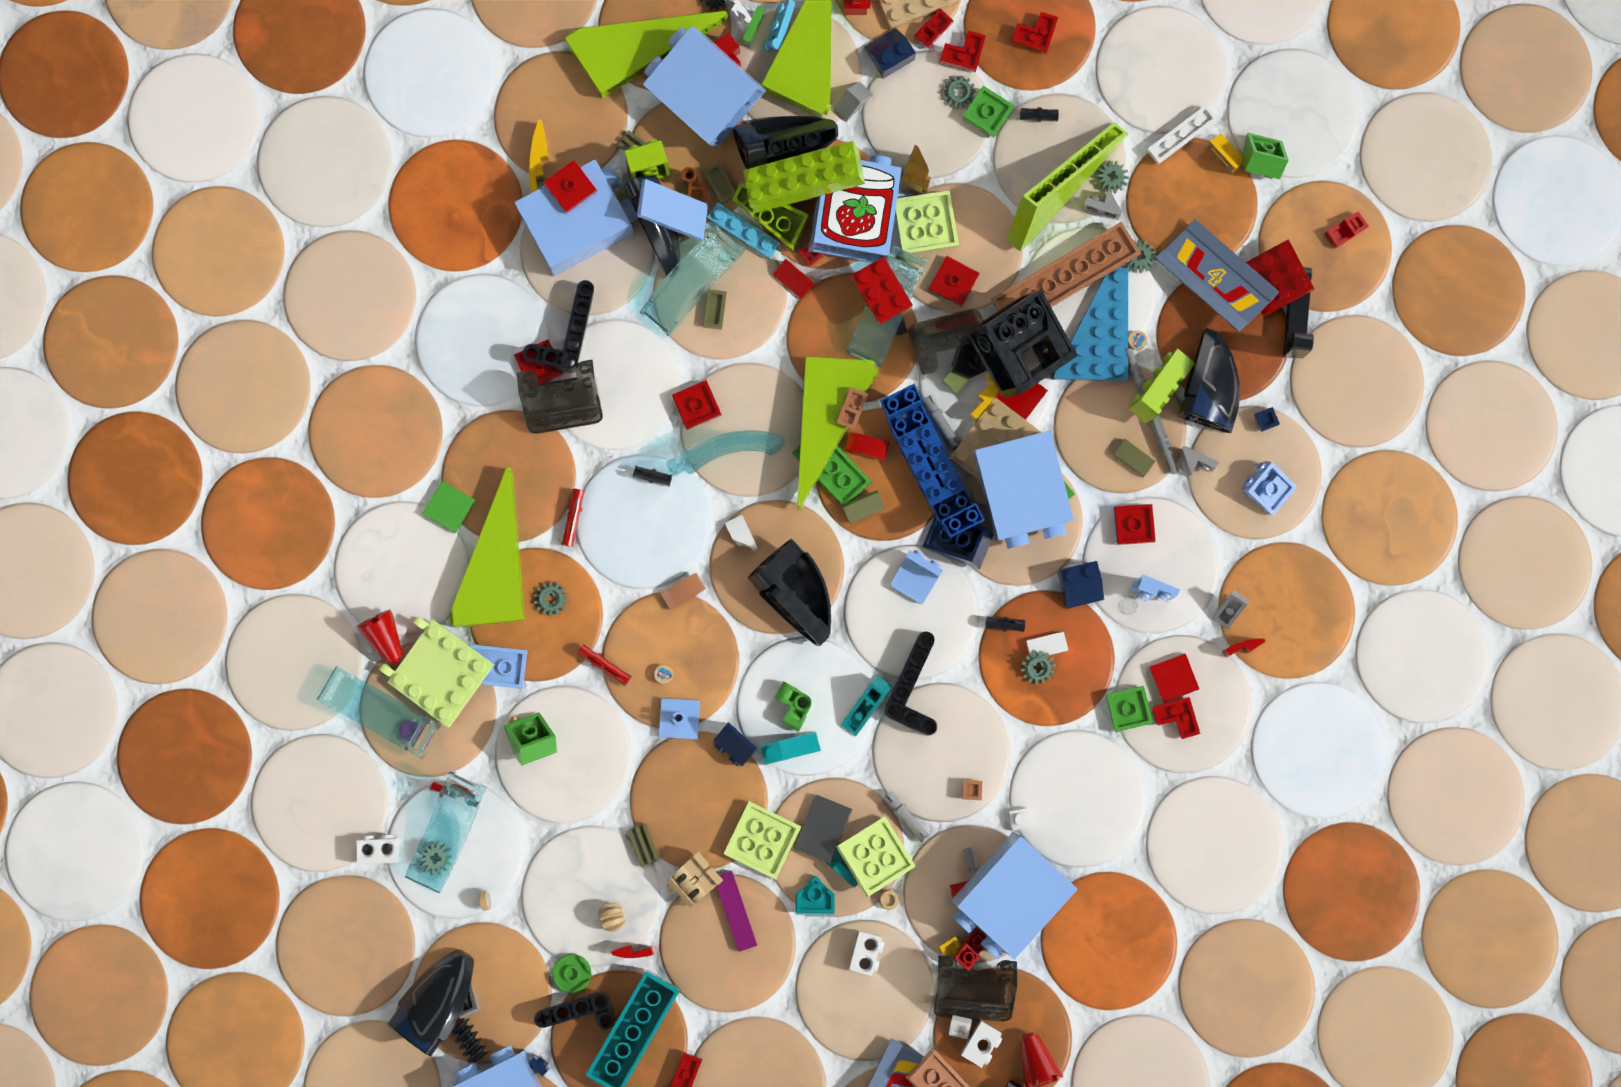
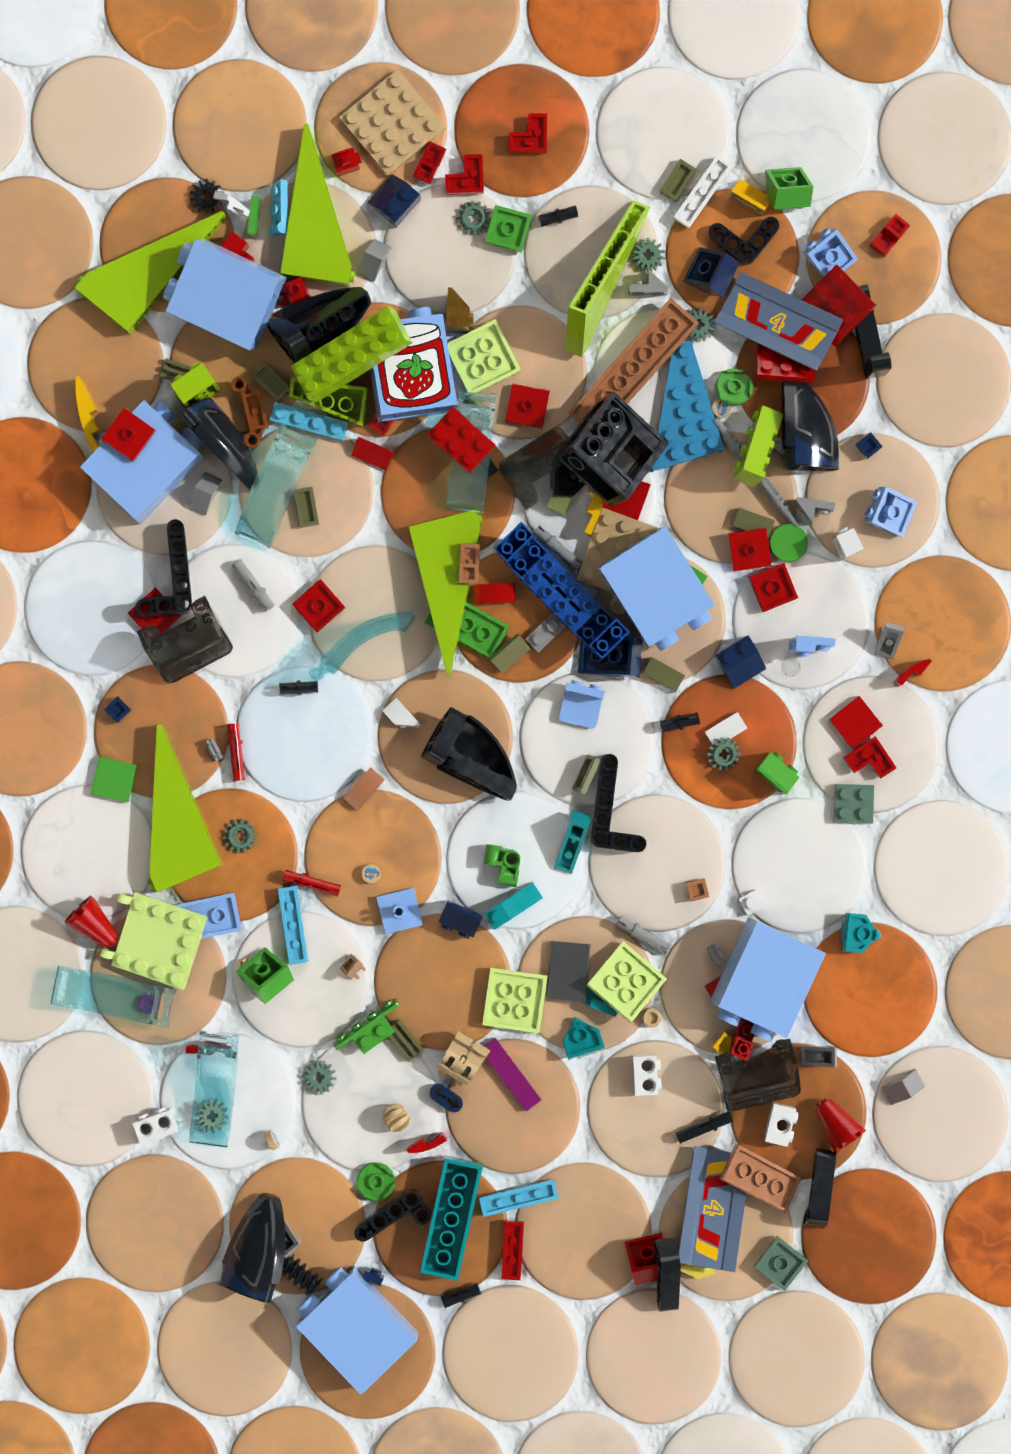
camera: 15 degrees left, 5 degrees up
light blue tile [637,179,708,241] -> none
white plate [949,1015,972,1039] -> none
bright green plate [1106,686,1153,732] -> none
none -> dark blue plate [104,696,132,723]
none -> light grey slope [189,472,223,515]
none -> light grey piece [205,738,223,762]
none -> light grey pin [232,559,275,612]
none -> red brick [278,277,311,307]
none -> medium azure plate [278,886,309,965]
none -> sand green gear [302,1060,337,1095]
none -> bright green bracket [334,999,399,1054]
none -> medium nougat tile [339,954,366,979]
none -> dark blue beam [430,1083,463,1112]
none -> medium azure plate [479,1179,559,1217]
none -> light grey plate [525,613,566,653]
none -> olive tile [572,755,601,795]
none -> olive tile [642,657,685,692]
none -> olive tile [660,159,696,202]
none -> black pin [675,1111,733,1144]
none -> dark blue slope [683,247,739,298]
none -> black beam [708,217,779,265]
none -> bright green tile [715,368,753,406]
none -> red plate [728,527,772,571]
none -> bright green slope [754,752,799,795]
none -> red plate [756,344,815,383]
none -> bright green tile [770,524,808,562]
none -> light grey slope [801,1045,837,1067]
none -> light blue plate [803,228,858,278]
none -> white brick [832,527,864,561]
none -> sand green plate [834,784,874,823]
none -> teal plate [840,913,882,953]
none -> light grey slope [882,1069,925,1105]

